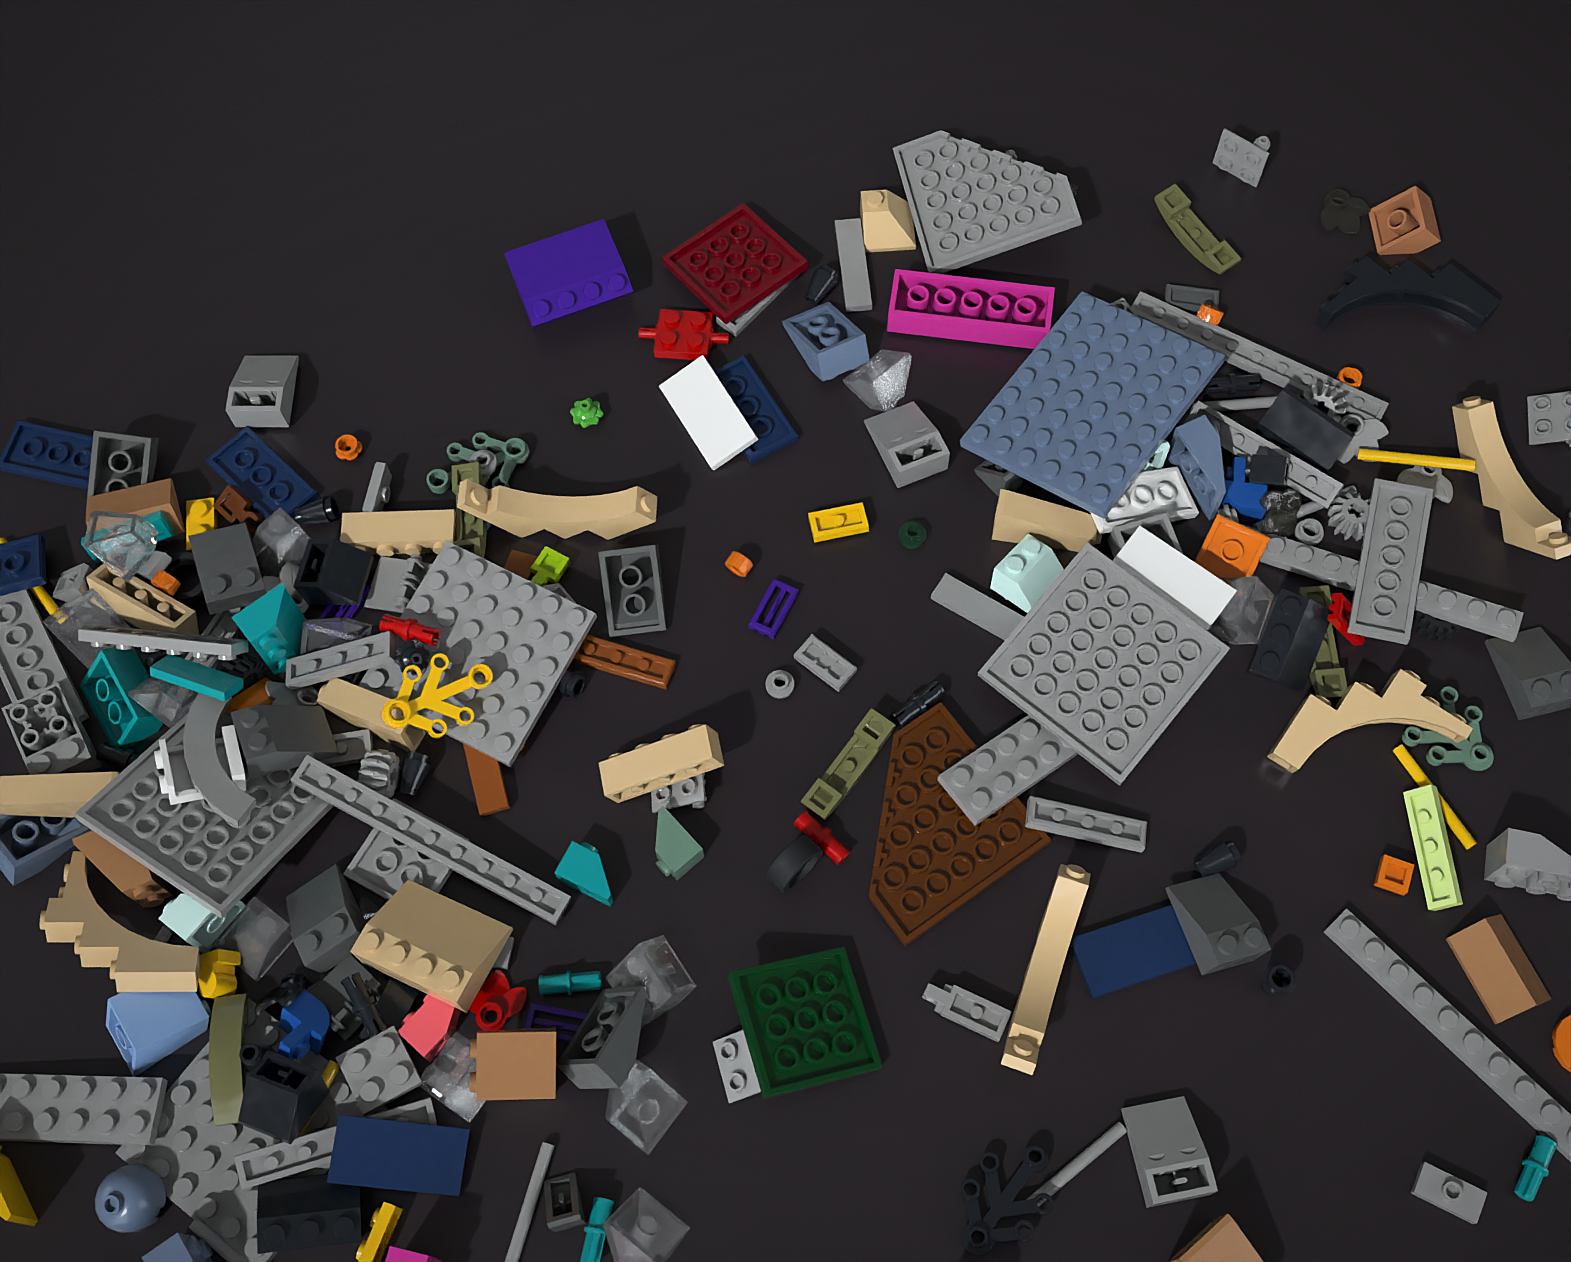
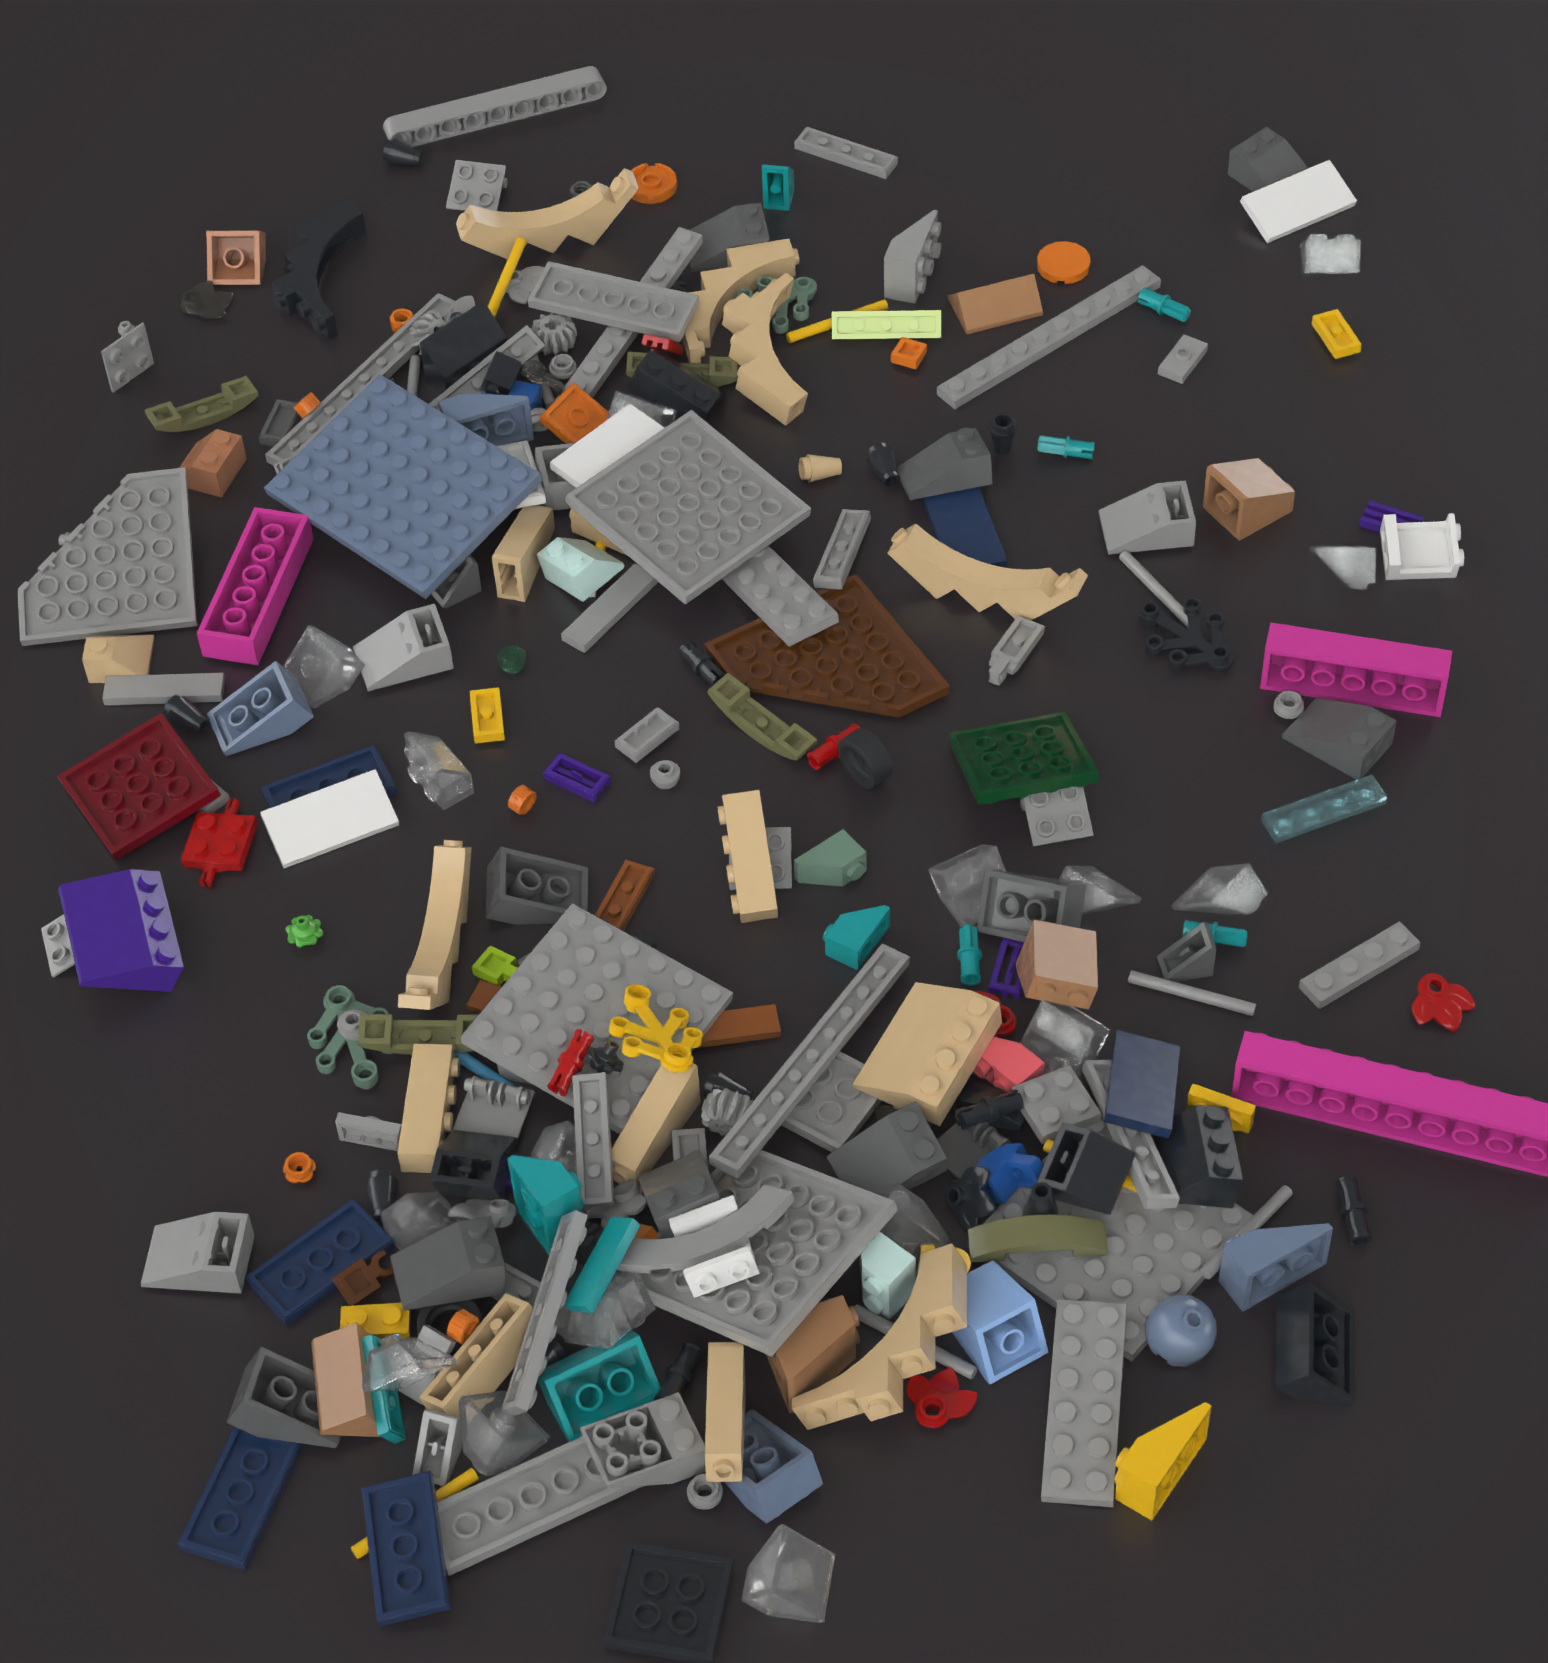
camera: 85 degrees left, 15 degrees down
none -> nougat slope [179,429,247,497]
none -> clear slope [404,731,474,810]
none -> tan arch [682,238,799,364]
none -> tan cone [798,454,842,483]
none -> red plate [907,1367,977,1429]
none -> teal axle [1037,435,1095,460]

